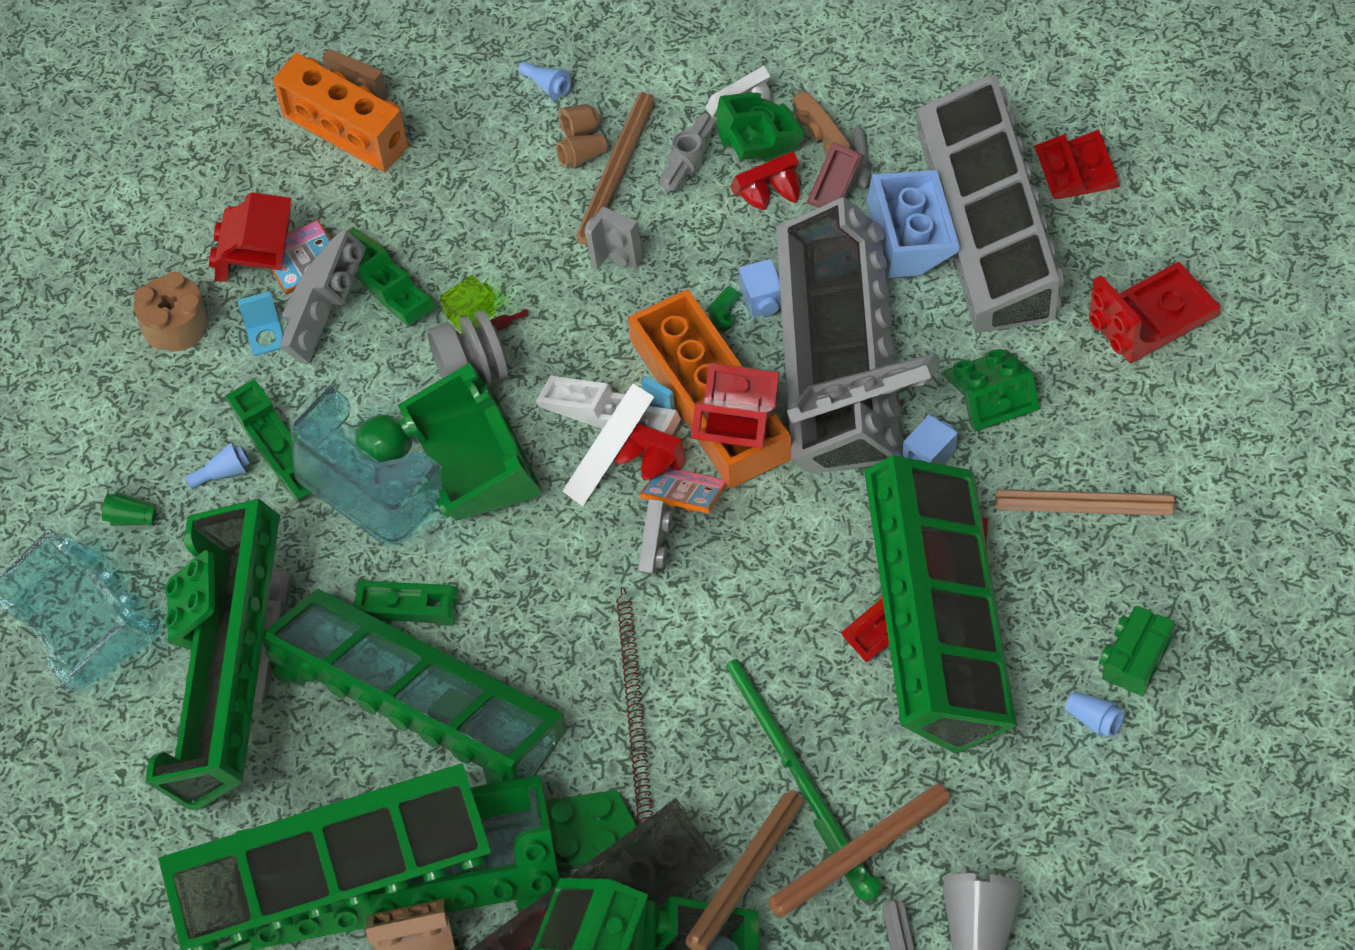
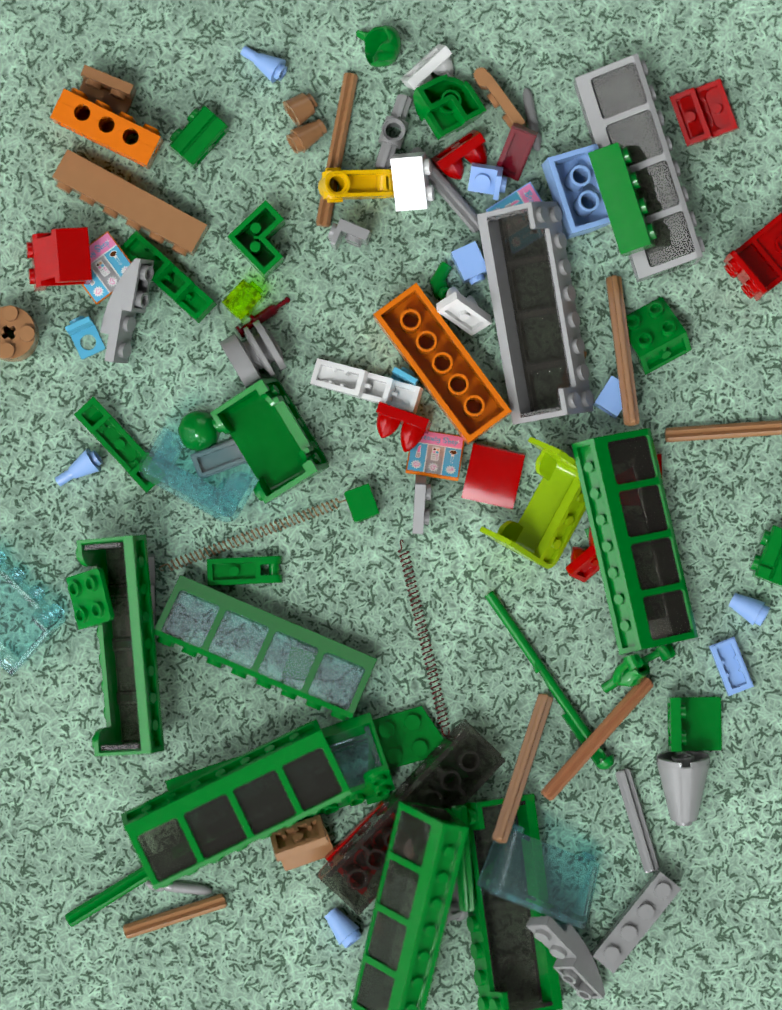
camera: 10 degrees left, 30 degrees up
green cone [102,491,156,526] -> none
white sticker [563,383,654,507] -> none
red piece [691,362,781,448] -> none
light grey wing [787,353,940,424] -> none
none -> medium nougat brick [52,149,209,257]
none -> medium nougat piece [159,498,346,571]
none -> green brick [169,106,229,170]
none -> green brick [227,200,285,279]
none -> yellow piece [318,167,394,203]
none -> green panel [344,483,380,523]
none -> green hair [356,25,401,67]
none -> white brick [390,152,434,211]
none -> light grey axle [410,147,479,233]
none -> white tile [436,287,492,336]
none -> red slope [461,442,525,509]
none -> light blue bracket [468,162,507,200]
none -> lime windscreen [479,437,586,569]
none -> green brick [588,142,657,256]
none -> green piece [601,644,676,693]
none -> medium nougat axle [606,275,640,426]
none -> green bracket [667,697,722,752]
none -> light blue plate [708,637,754,696]

